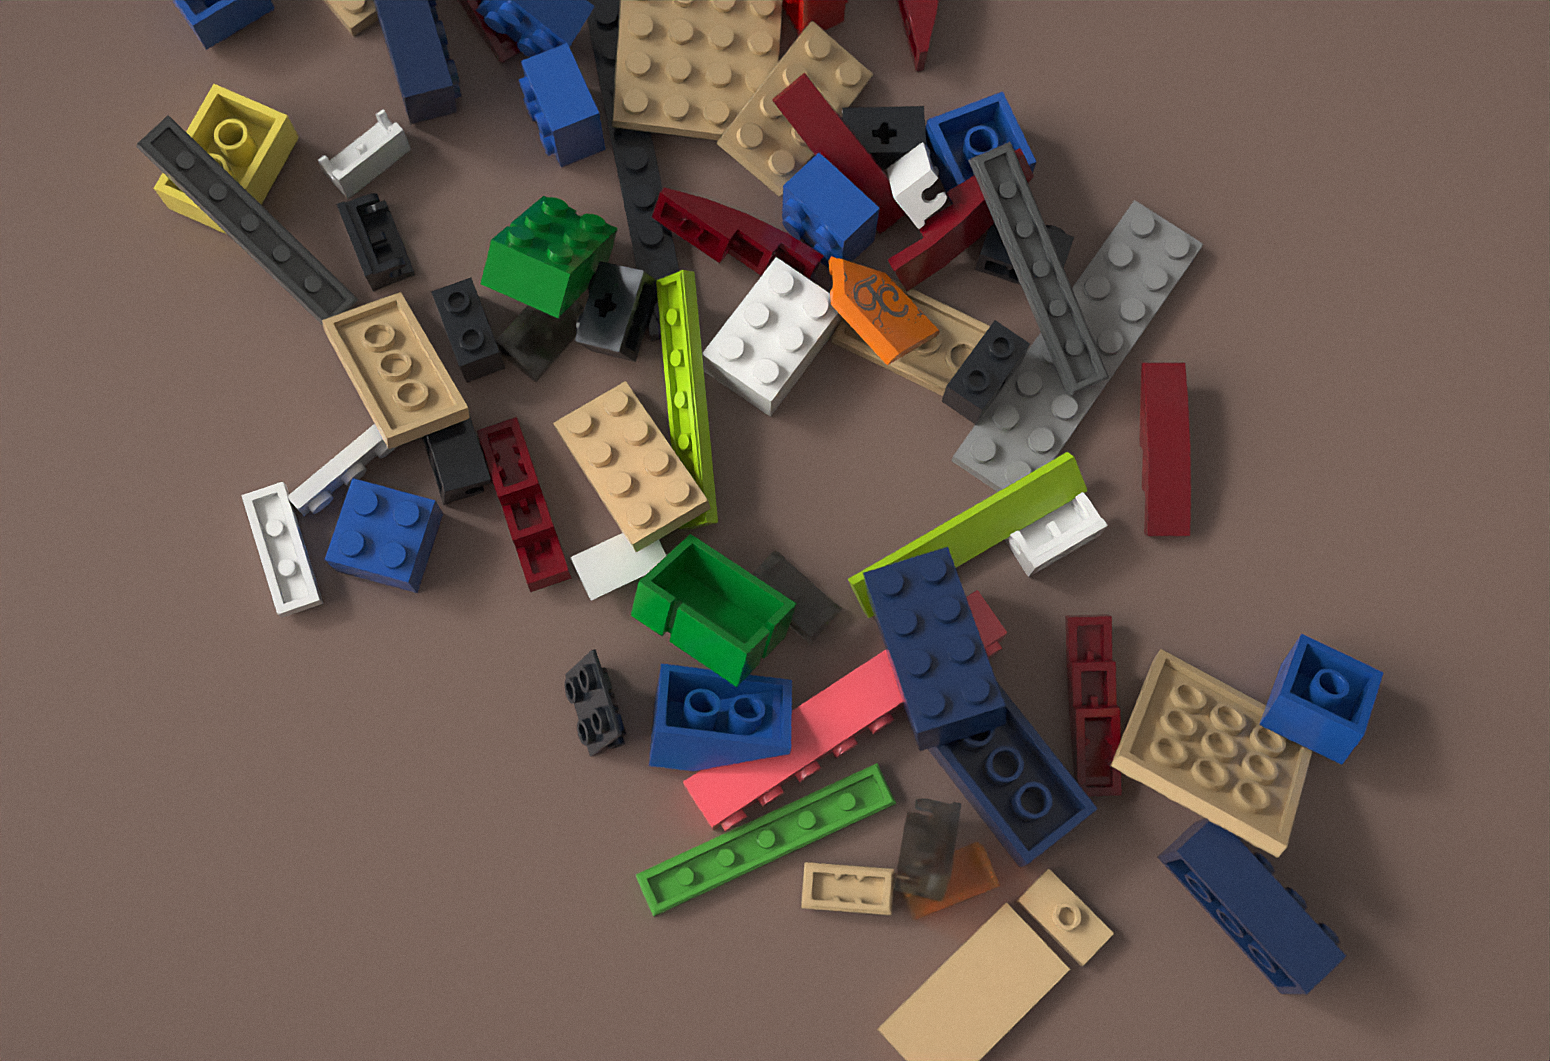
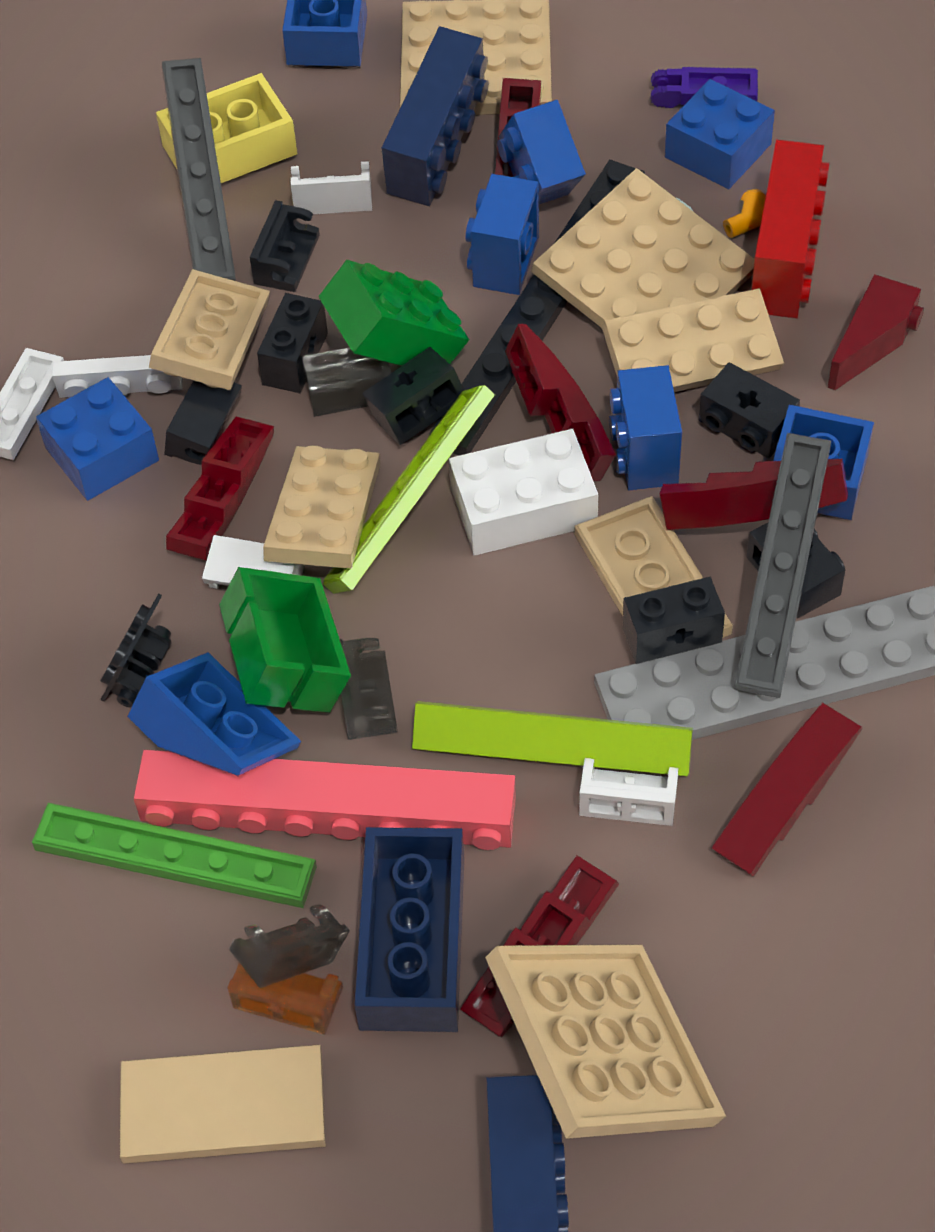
camera: 45 degrees right, 20 degrees down
dark red slope [772,72,906,234] -> none
tan plate [801,862,894,915] -> none
orange tile [829,256,940,366] -> none
dark blue brick [863,547,1006,751] -> none
white hinge [887,142,947,229] -> none
tan plate [1017,869,1114,966] -> none
blue brick [1259,634,1384,765] -> none

